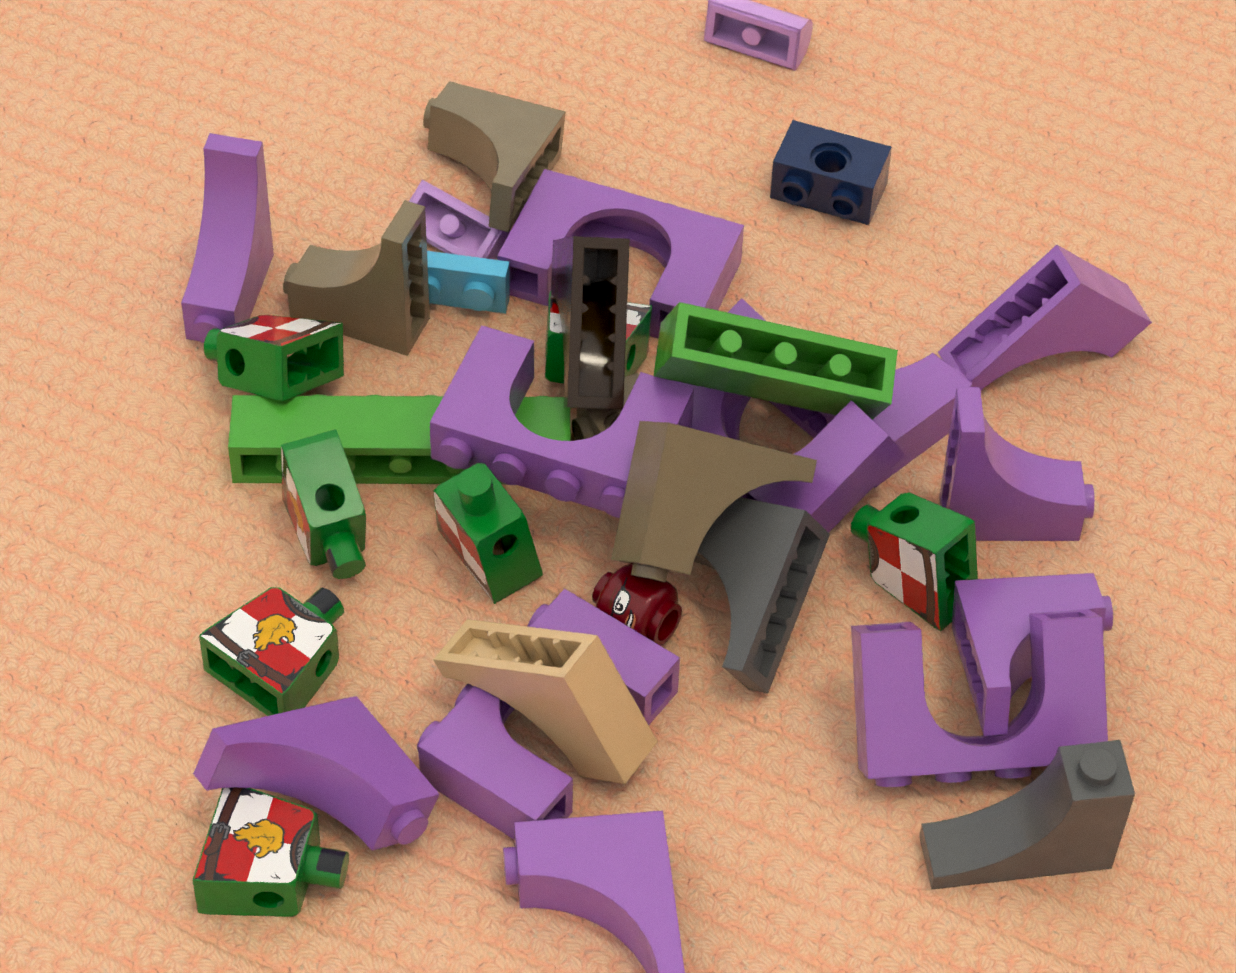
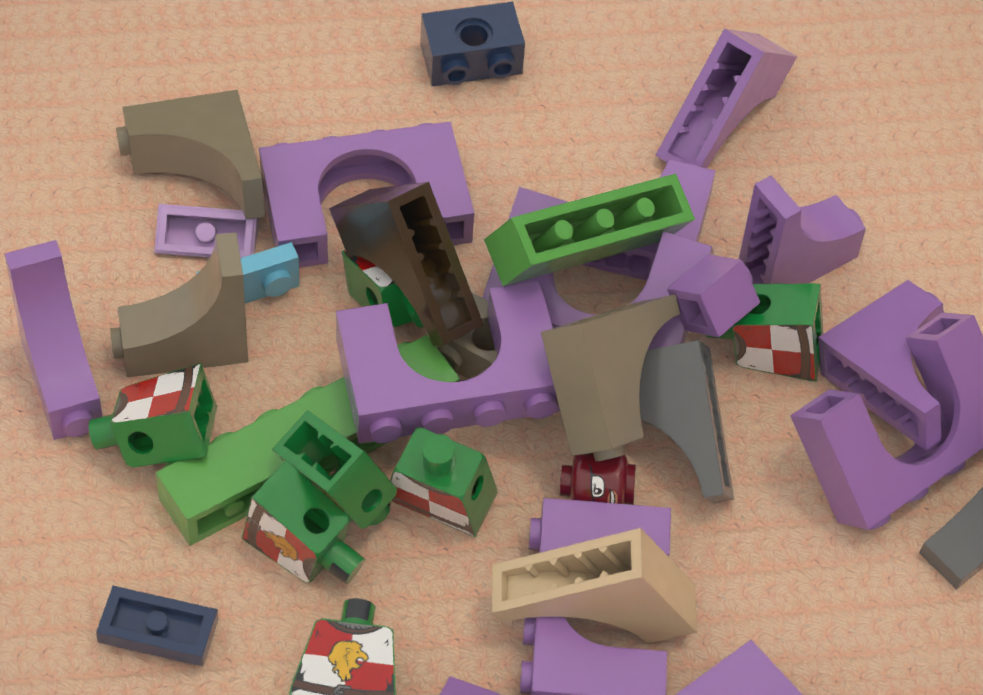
camera: 35 degrees left, 5 degrees up
none -> dark blue plate [96,585,219,667]
none -> green torso [272,410,397,529]
none -> medium lavender brick [667,254,760,337]

